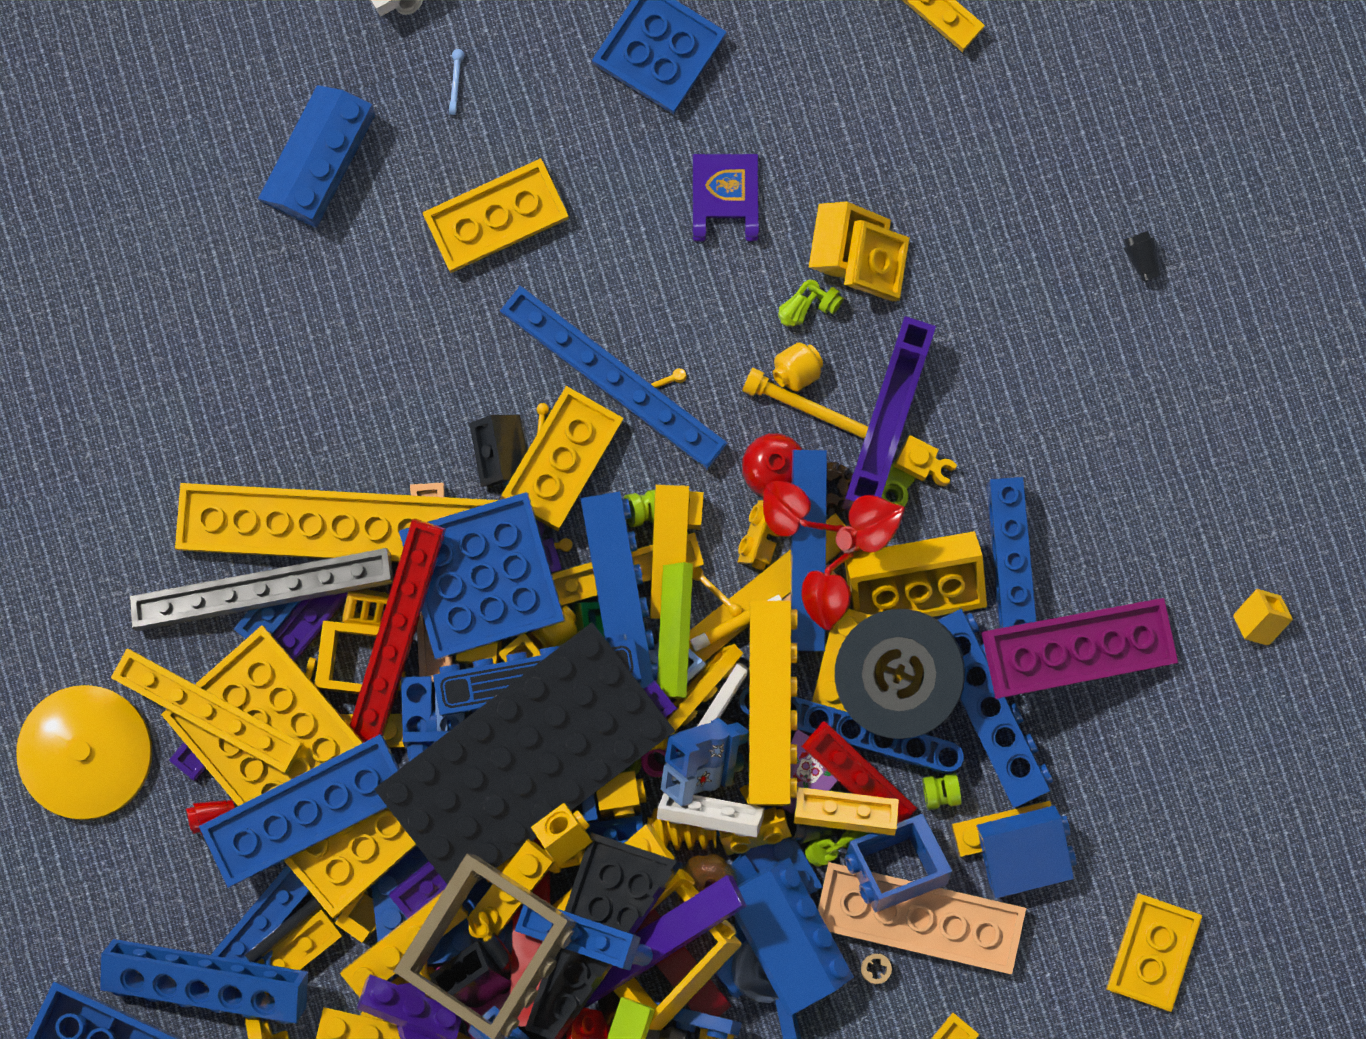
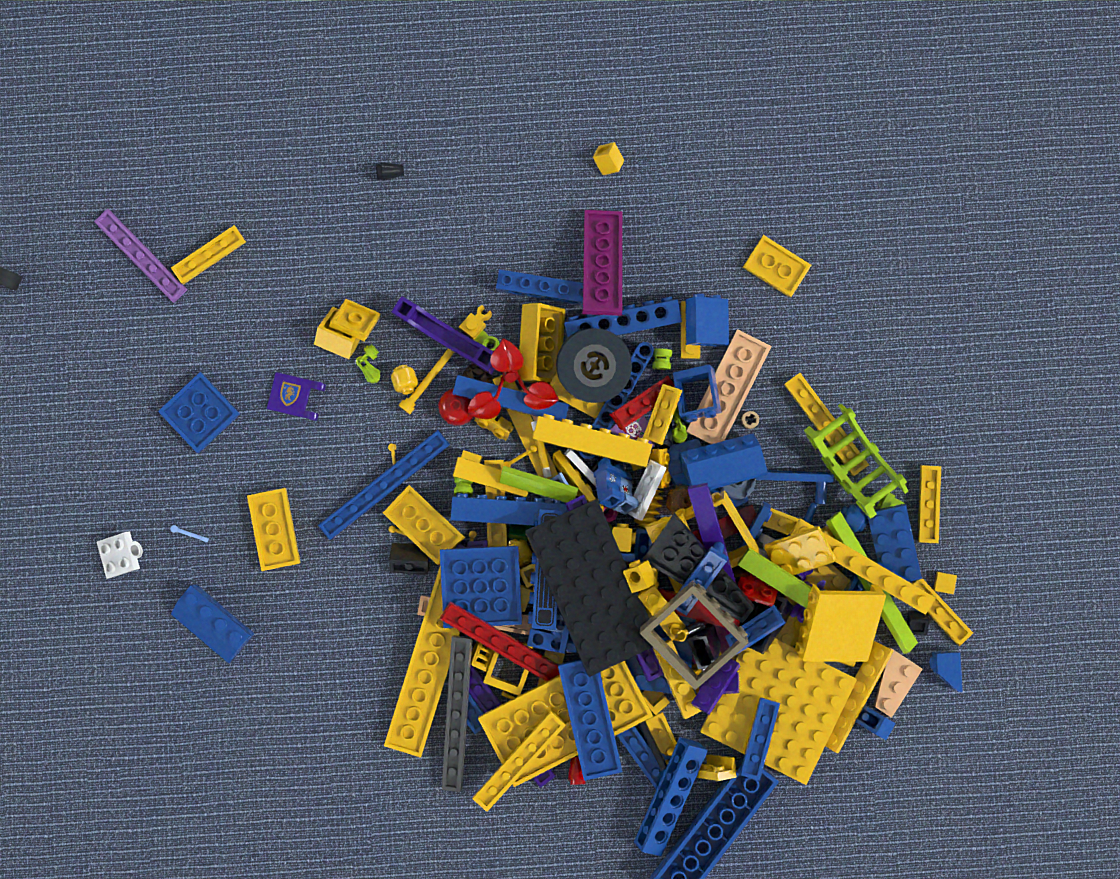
camera: 75 degrees left, 5 degrees up
yellow dish [17,685,152,820] -> none

